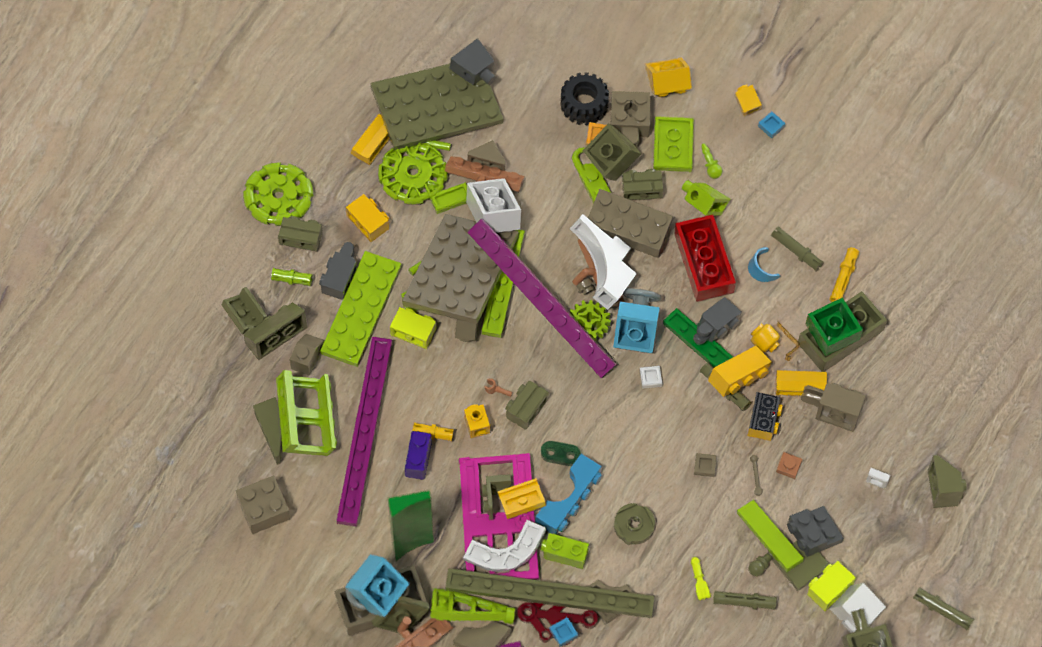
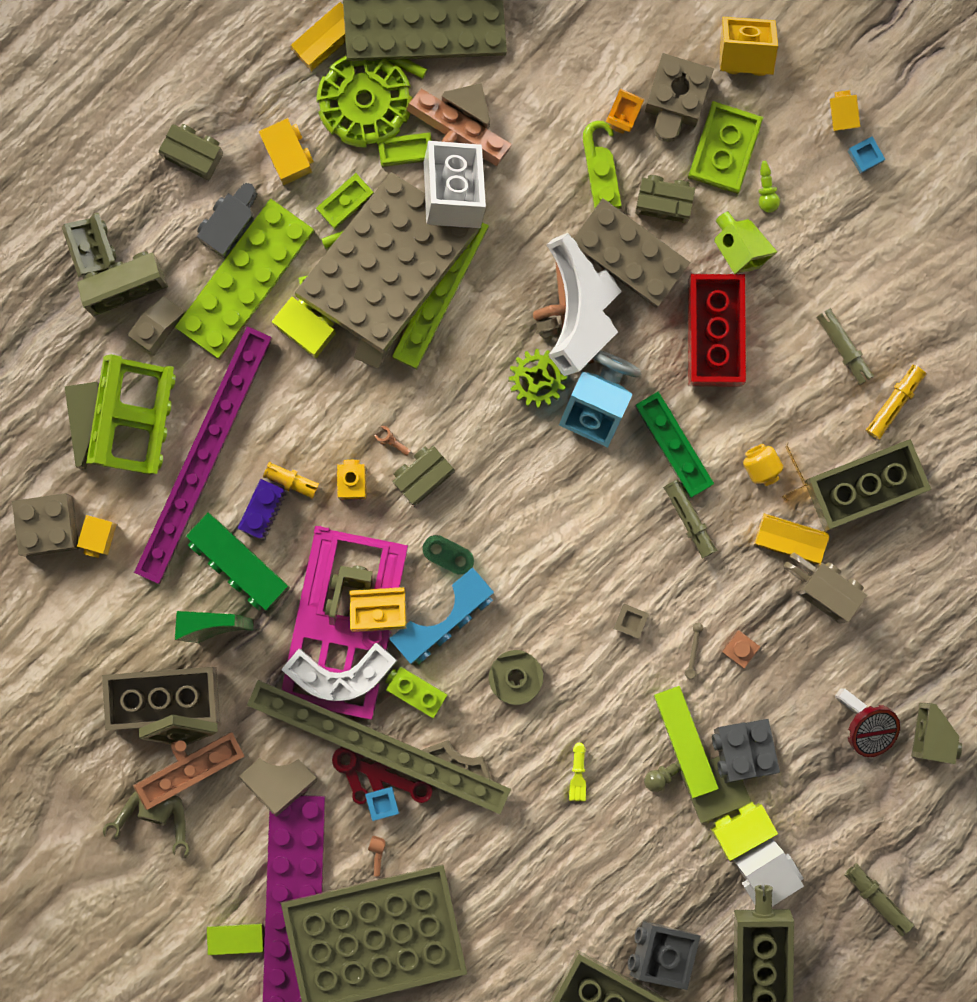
camera: 15 degrees right, 20 degrees up
lime plate [243,162,313,226] -> none
lime pin [271,268,312,286] -> none
medium azure piece [345,554,409,617] -> none
lime plate [430,588,515,624] -> none
magenta plate [467,218,616,378] -> none
black tyre [561,72,609,125] -> none
olive slope [582,123,641,181] -> none
white tile [640,366,662,389] -> none
dark grey hinge [693,297,742,344] -> none
yellow brick [708,346,771,397] -> none
olive pin [713,591,777,610] -> none
brick [747,392,783,441] -> none
dark azure helmet [748,247,780,282] -> none
green brick [805,297,863,356] -> none
none -> yellow brick [77,515,117,558]
none -> green brick [186,512,290,611]
none -> lime plate [316,173,374,230]
none -> tile [848,705,900,757]

